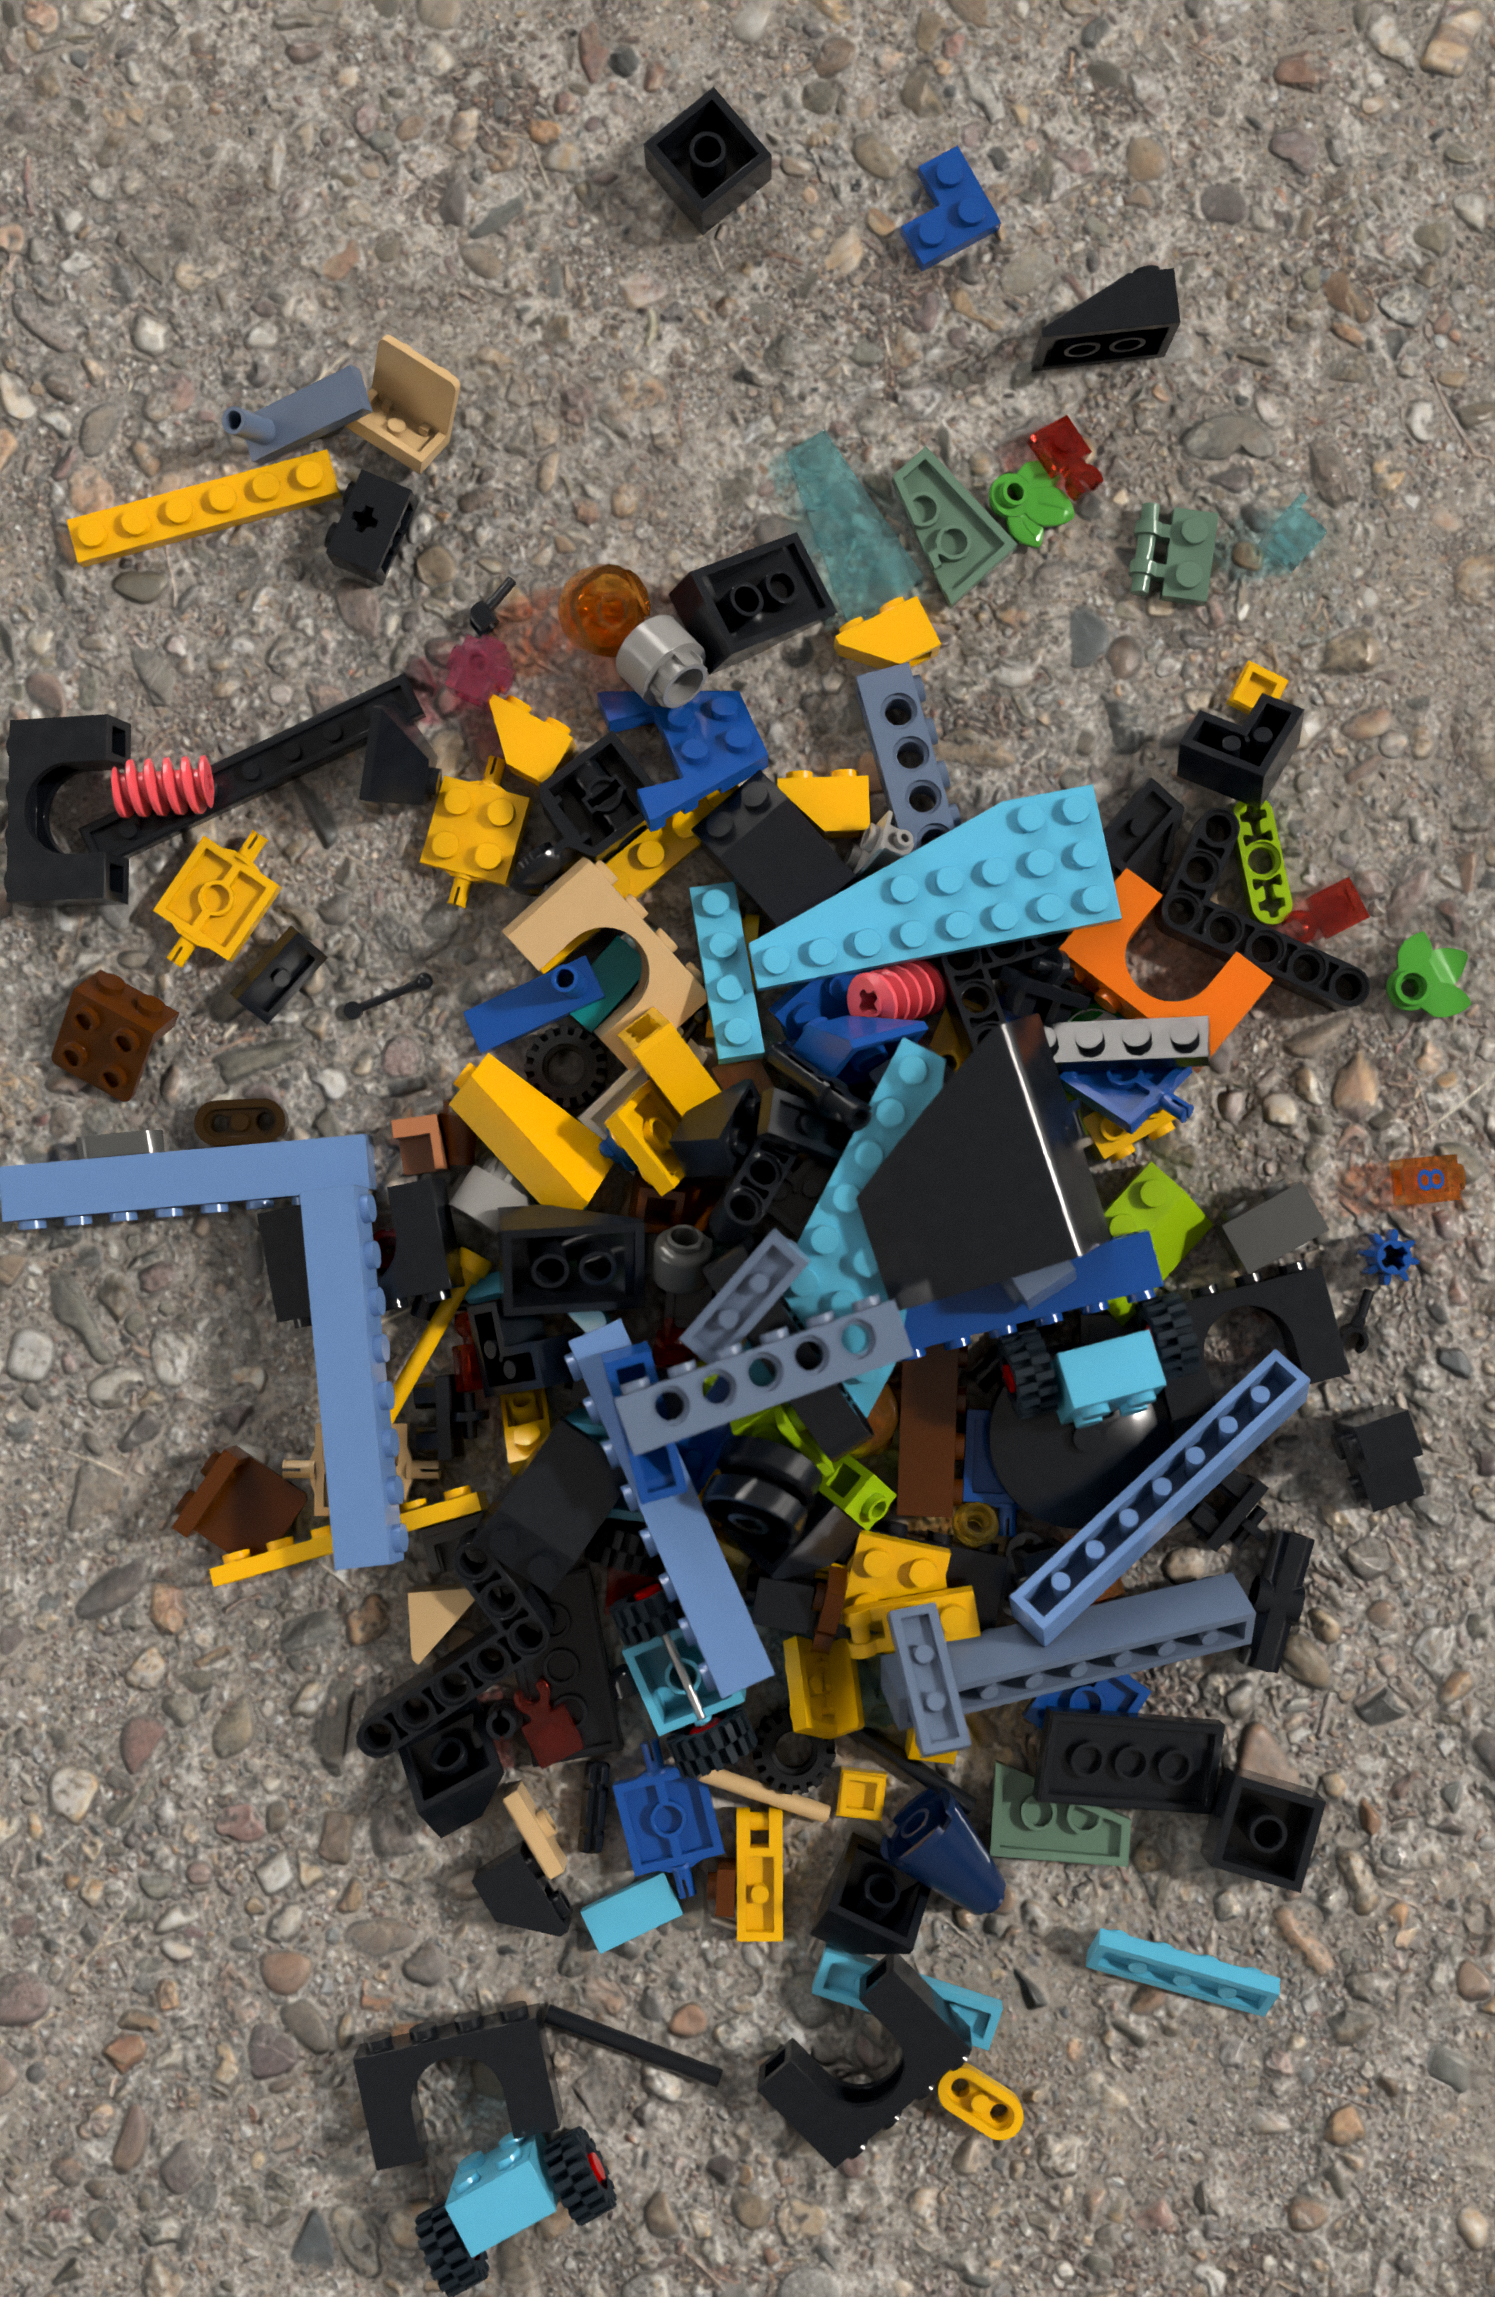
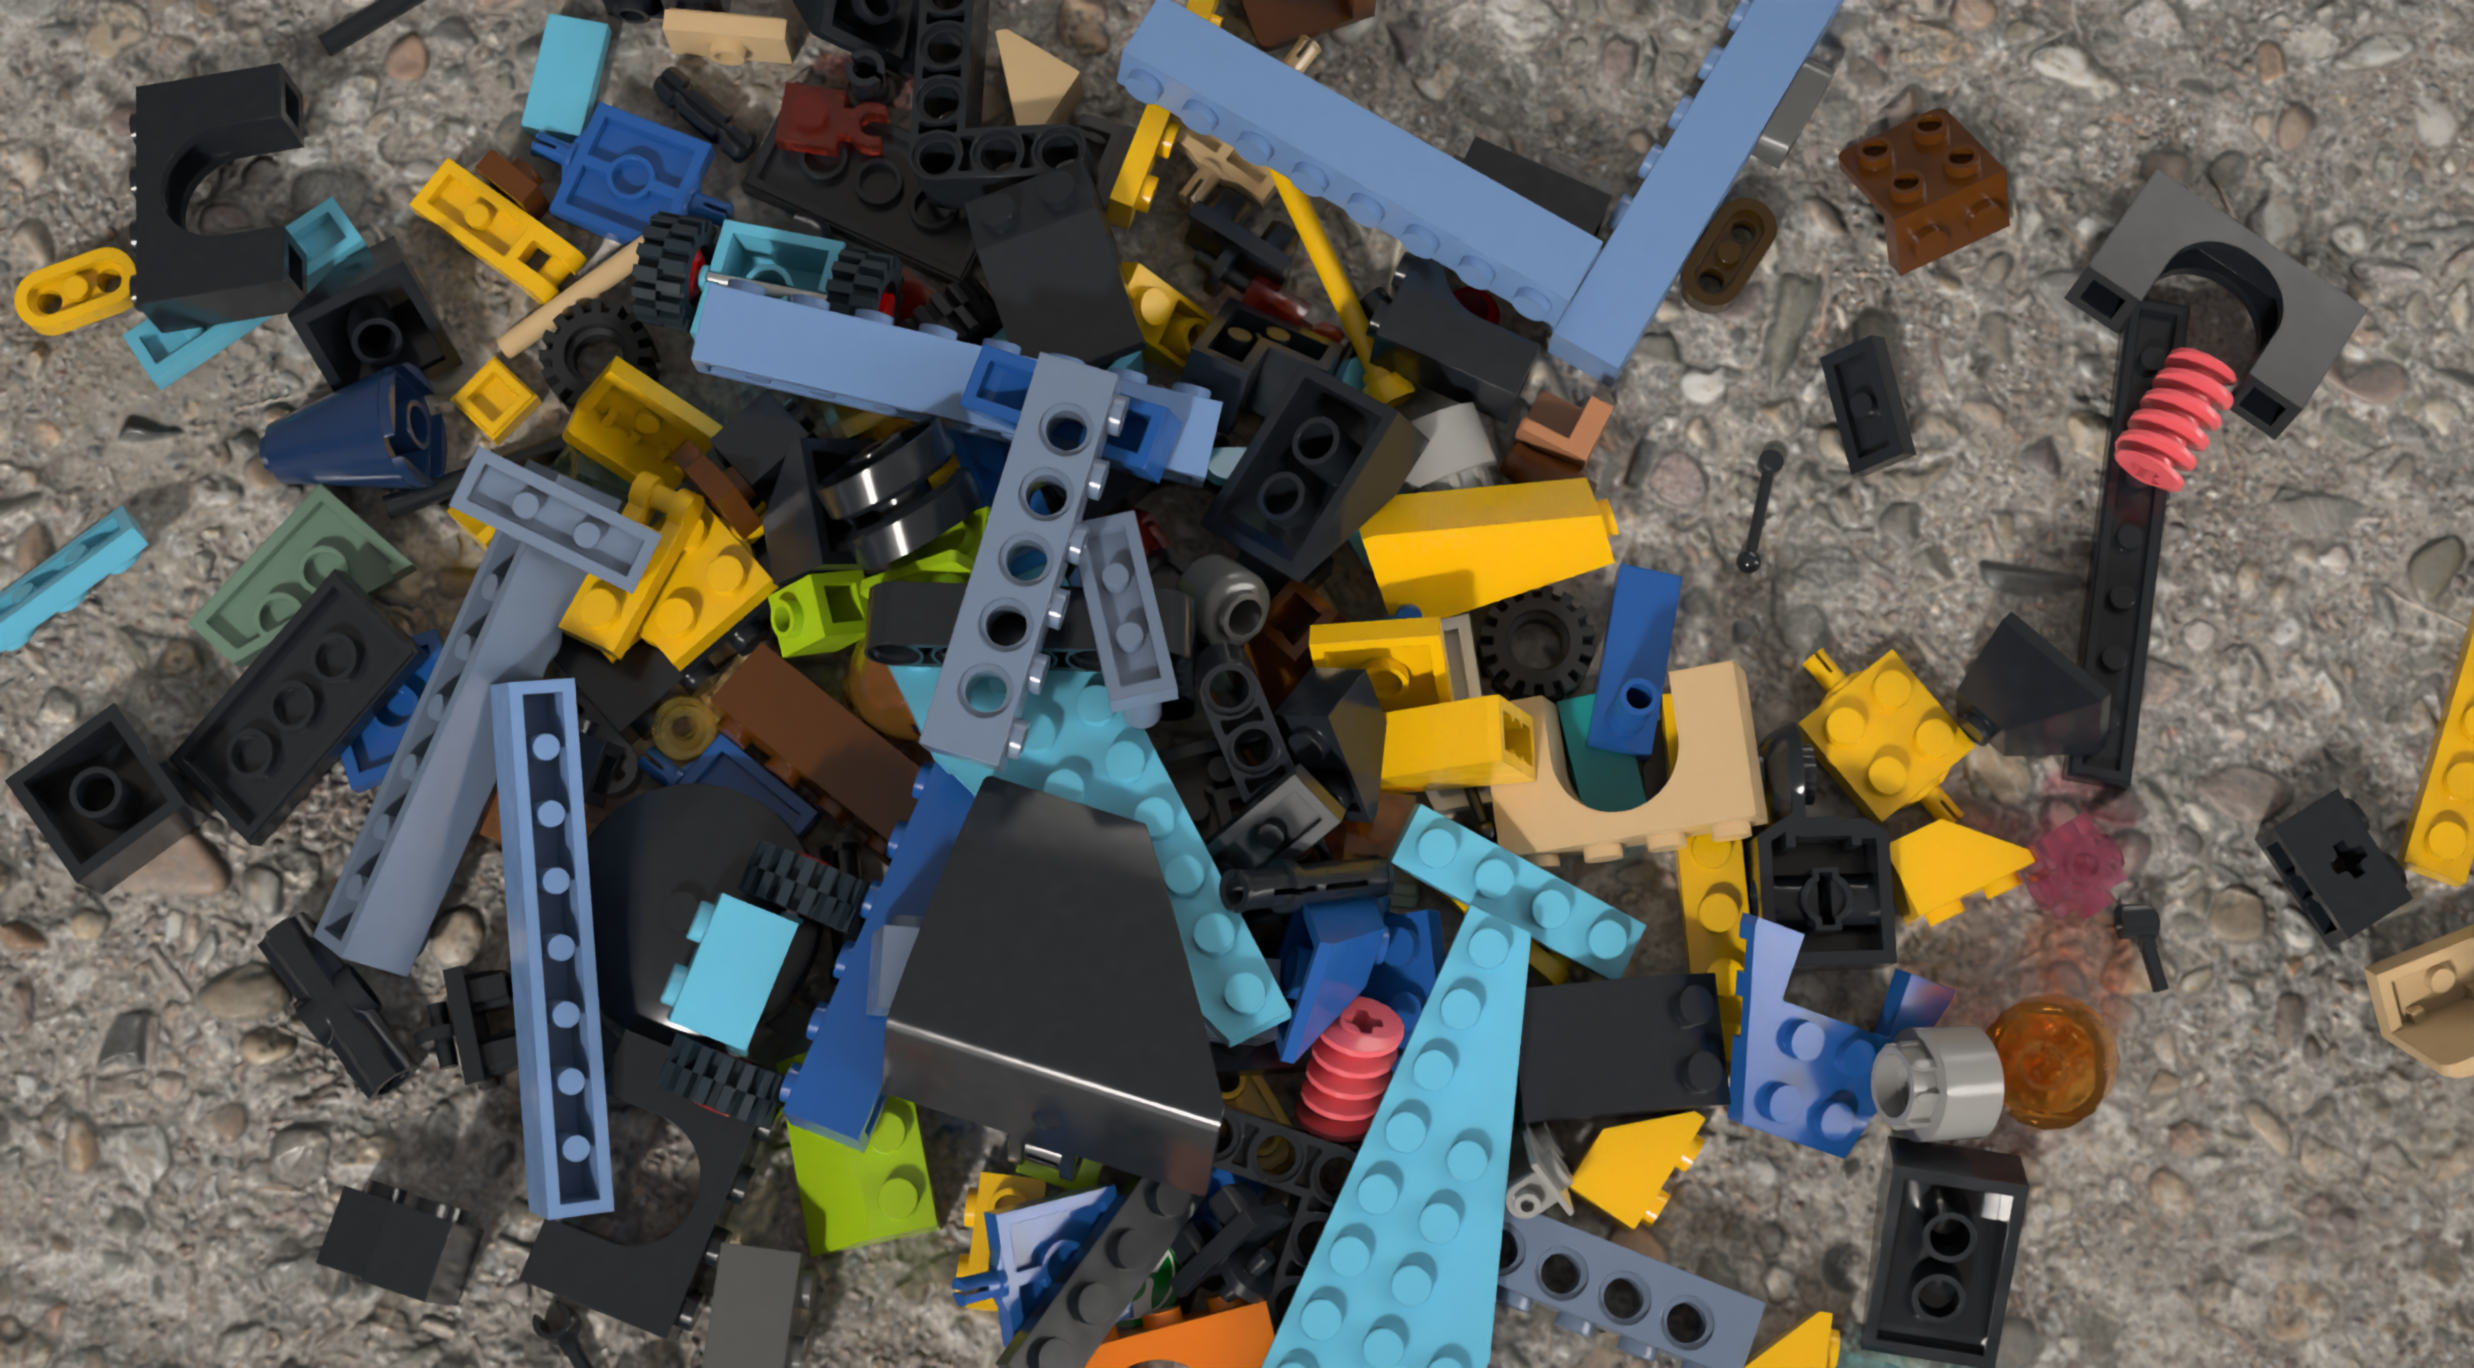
camera: 125 degrees right, 10 degrees down
yellow plate [153,830,282,968] -> none

